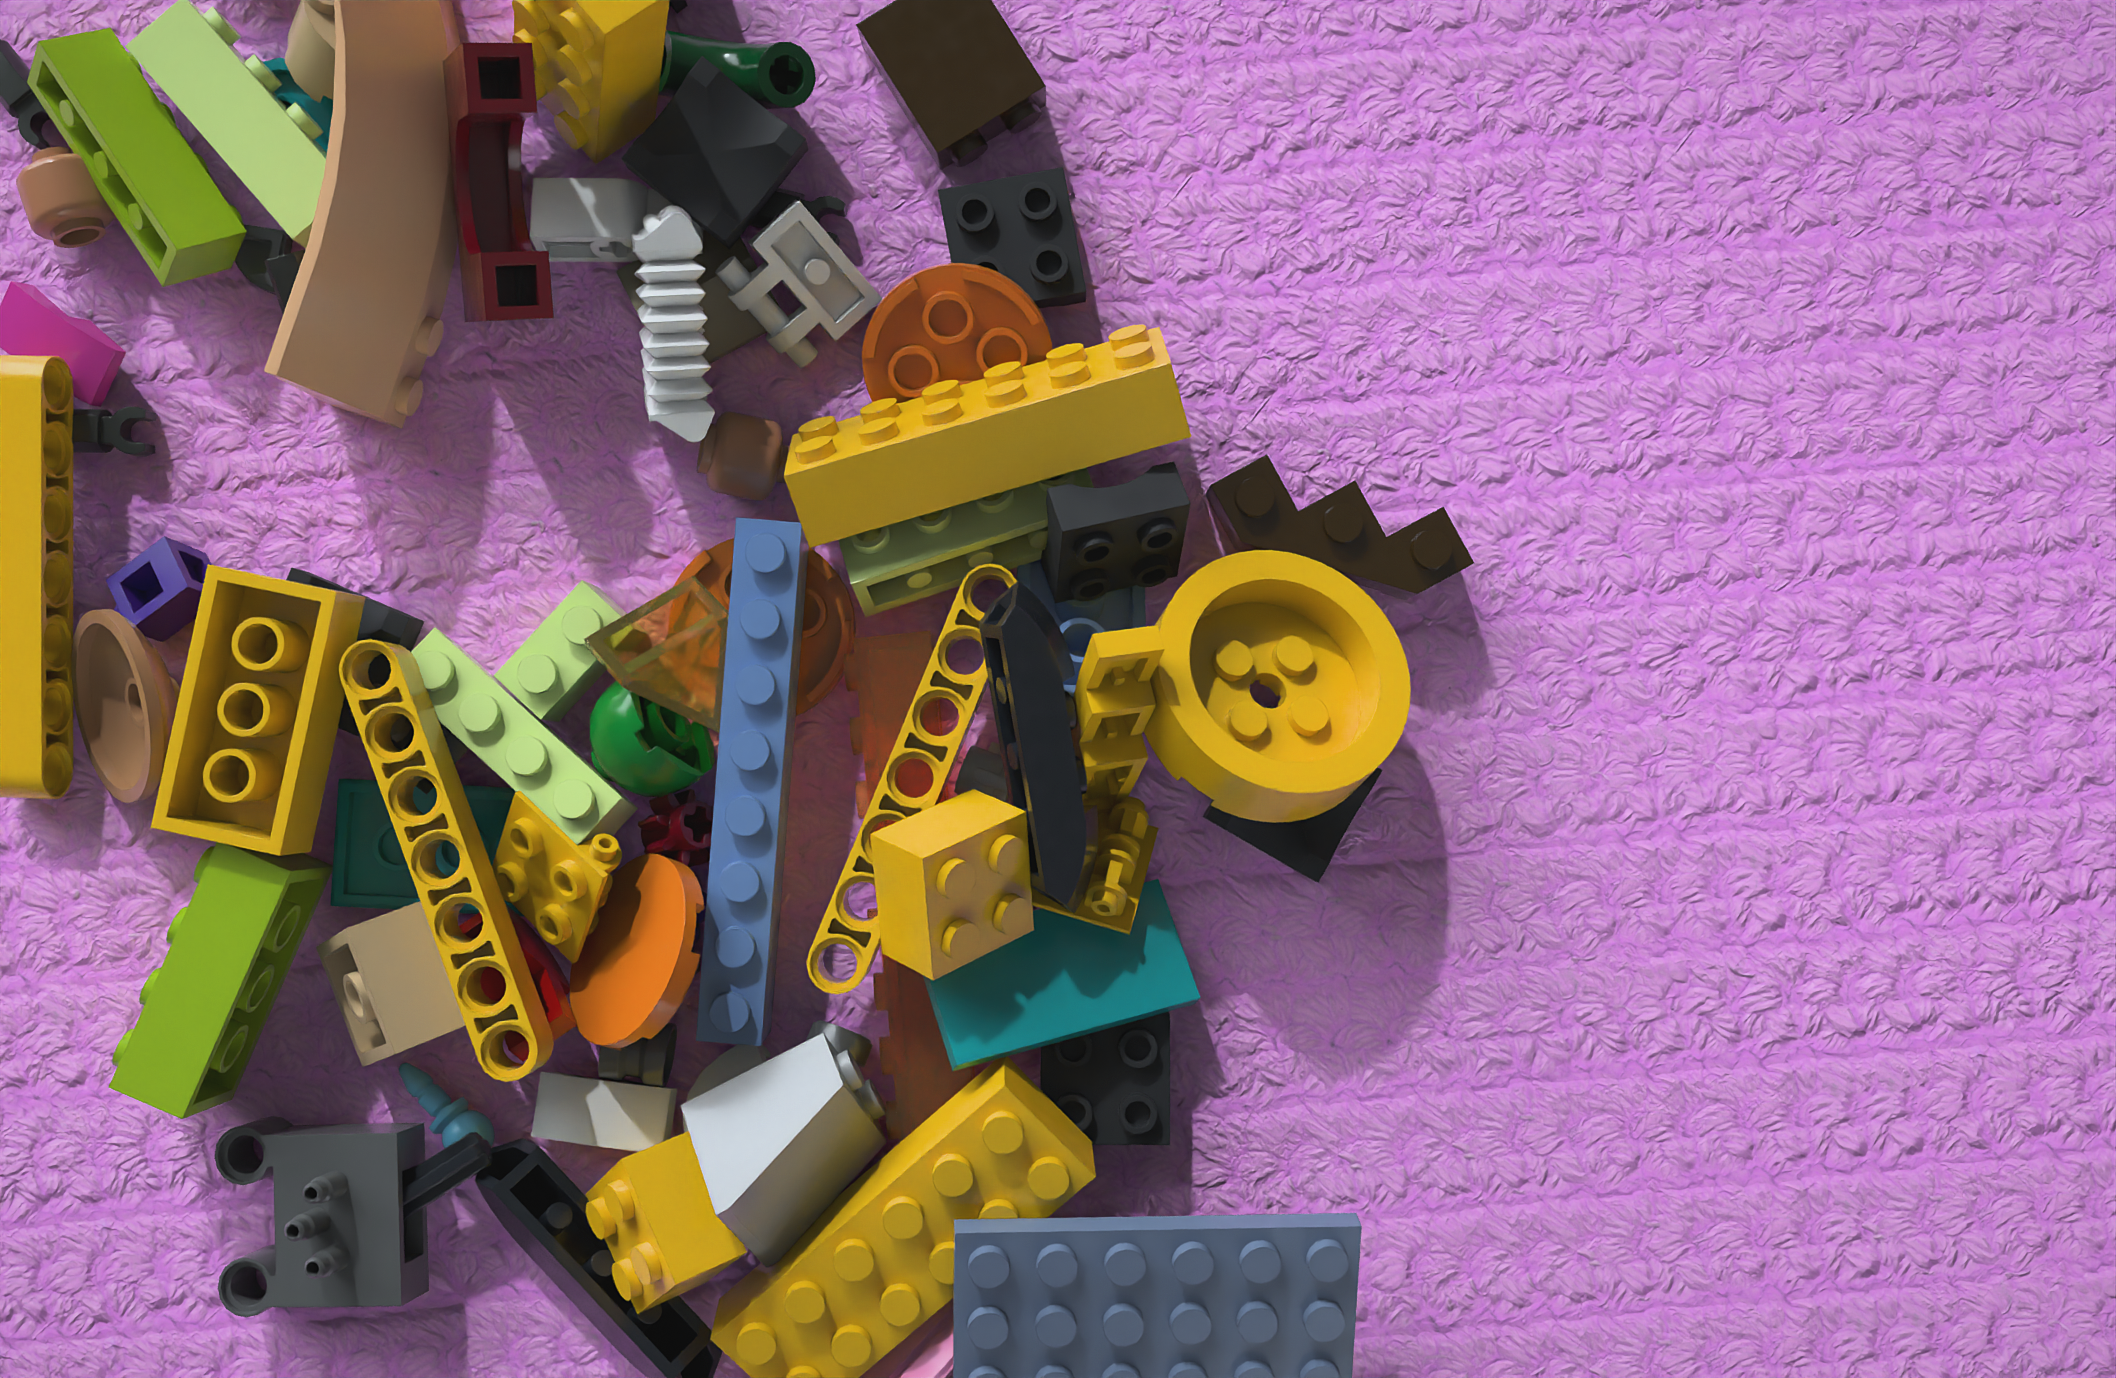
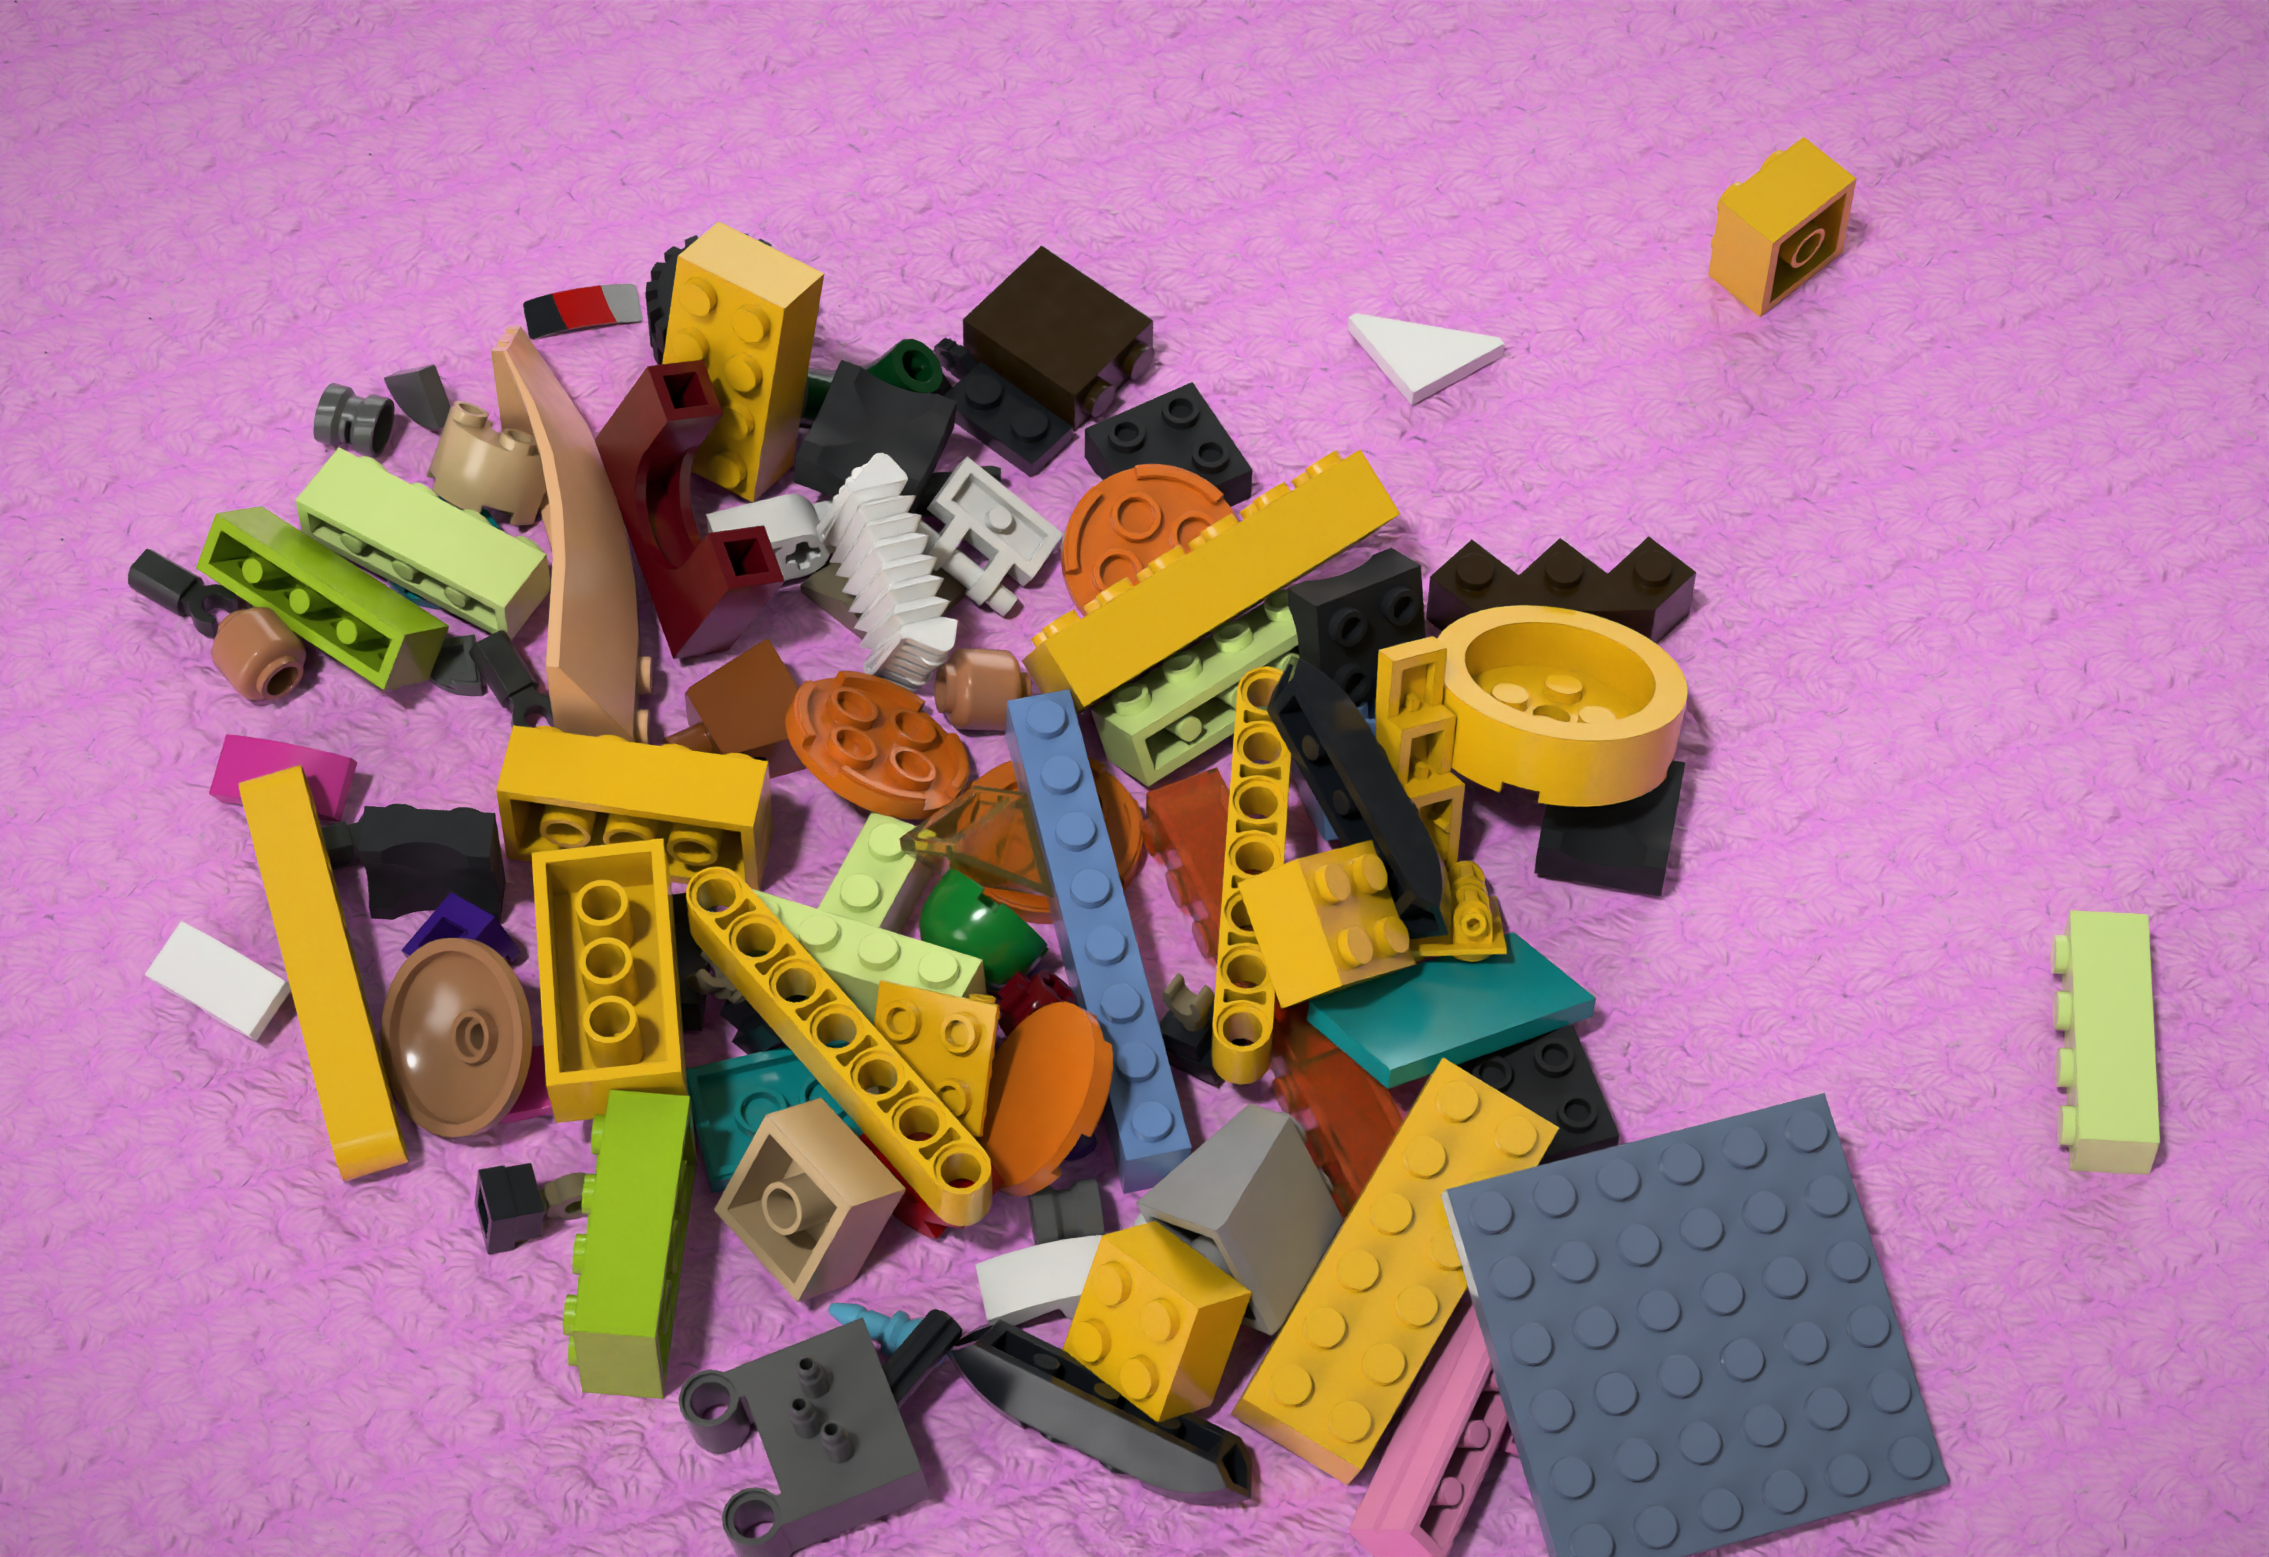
camera: 20 degrees left, 30 degrees down
none -> black brick [358,804,506,923]
none -> black piece [474,1163,588,1255]
none -> yellow brick [496,725,774,891]
none -> dark orange torso [663,638,807,779]
none -> orange tile [785,671,970,820]
none -> black hinge [932,337,1073,477]
none -> black piece [1159,973,1247,1085]
none -> white tile [1348,313,1505,405]
none -> yellow brick [1708,136,1857,317]
none -> yellowish green brick [2050,910,2160,1175]

